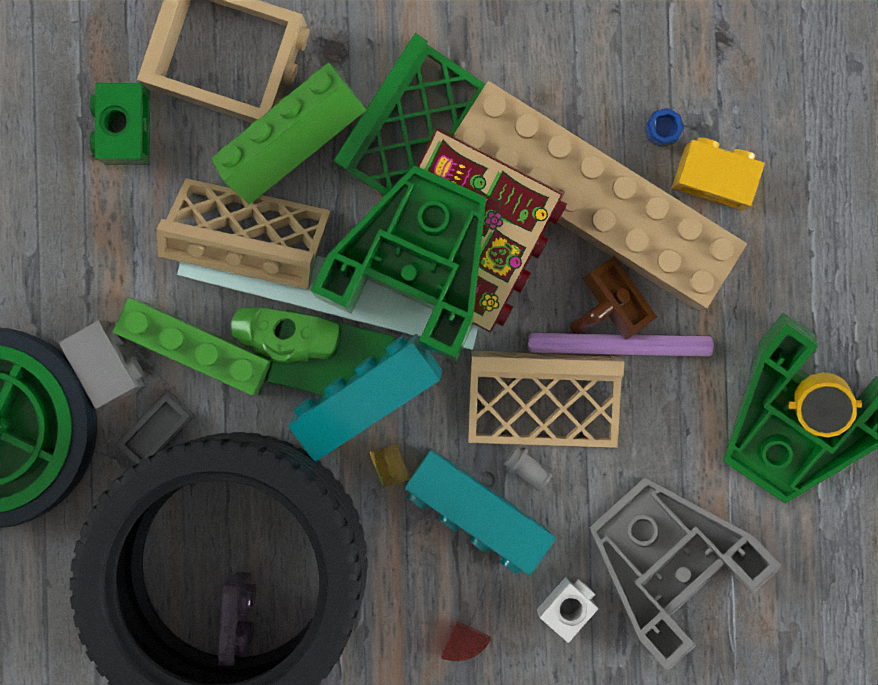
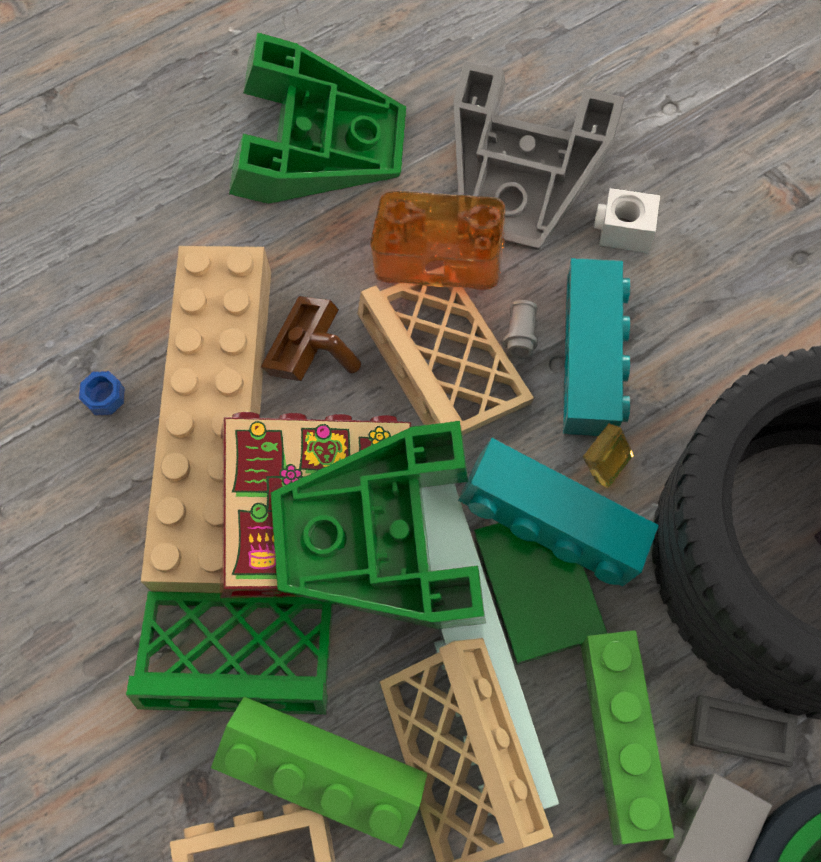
camera: 115 degrees left, 20 degrees down
bright green piece [231,307,340,364] -> none
clear red tile [441,621,491,661] -> none
lavender axle [527,333,714,357] -> none
yellow brick [671,138,765,211] -> none
piece [789,372,862,437] -> none
none -> clear orange axle [370,191,506,290]

